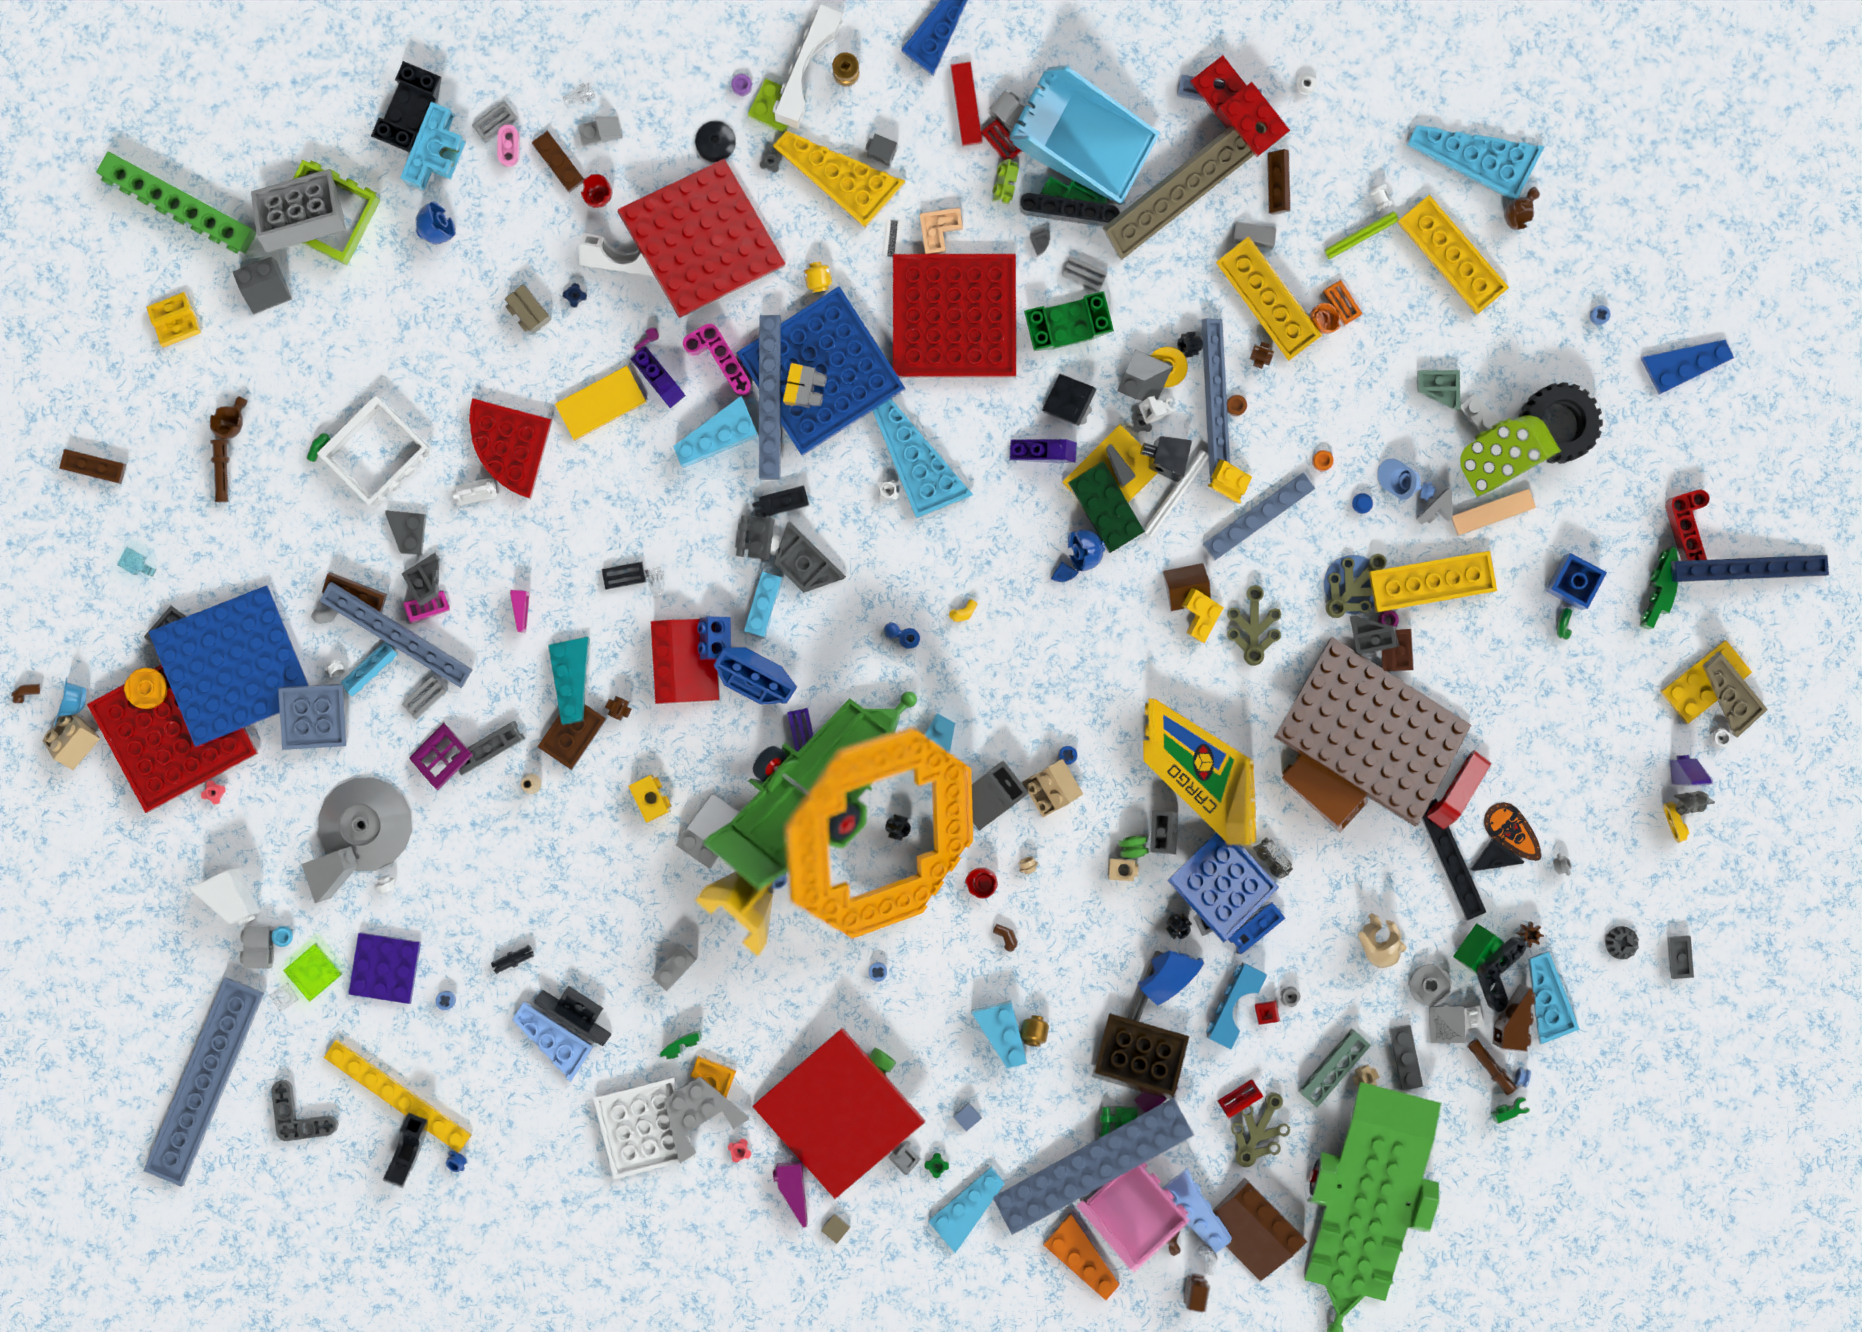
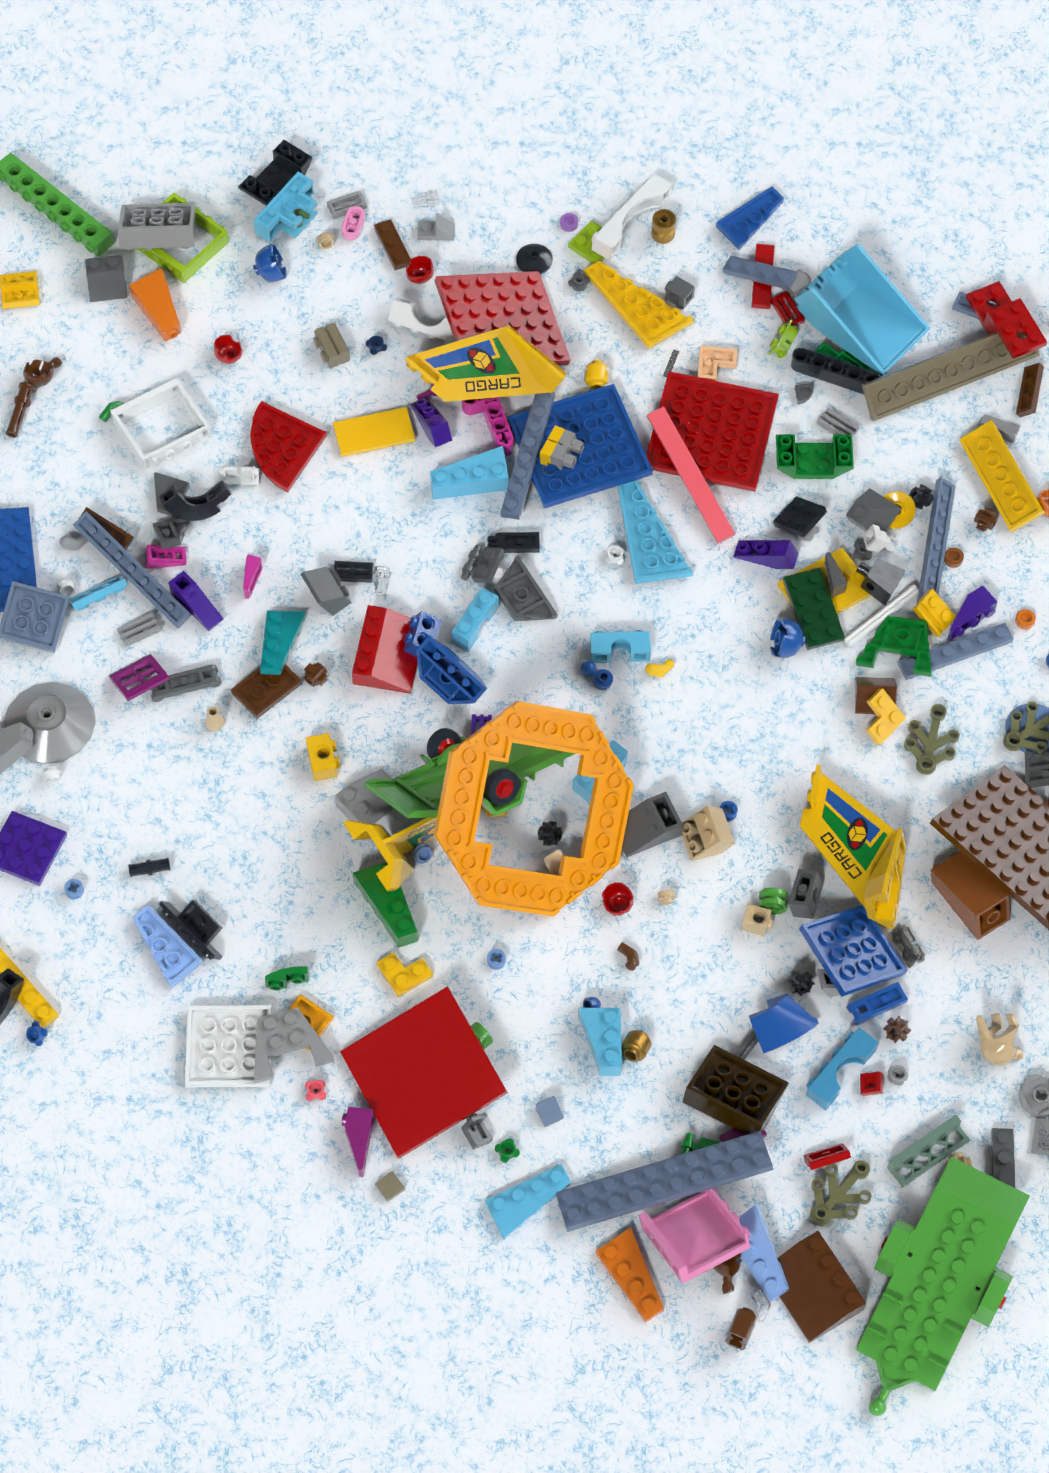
camera: 15 degrees right, 25 degrees down
light grey brick [651,945,697,992] -> none
blue tile [1051,561,1079,582] -> none
none -> orange slope [129,268,181,342]
none -> black arch [159,480,231,521]
none -> dark purple slope [169,571,224,631]
none -> red hair [214,335,243,364]
none -> slope [301,567,352,616]
none -> tan plate [316,232,334,249]
none -> green wedge [353,862,418,948]
none -> yellow plate [376,952,433,998]
none -> yellow piece [405,325,567,402]
none -> tan slope [542,849,563,875]
none -> blue hinge [583,997,601,1008]
none -> medium azure arch [590,630,651,663]
none -> coral tile [647,407,735,544]
none -> sand blue plate [723,255,797,290]
none -> green wing [856,616,932,677]
none -> reddish brown gear [883,1016,911,1043]
none -> dark purple slope [948,585,998,641]

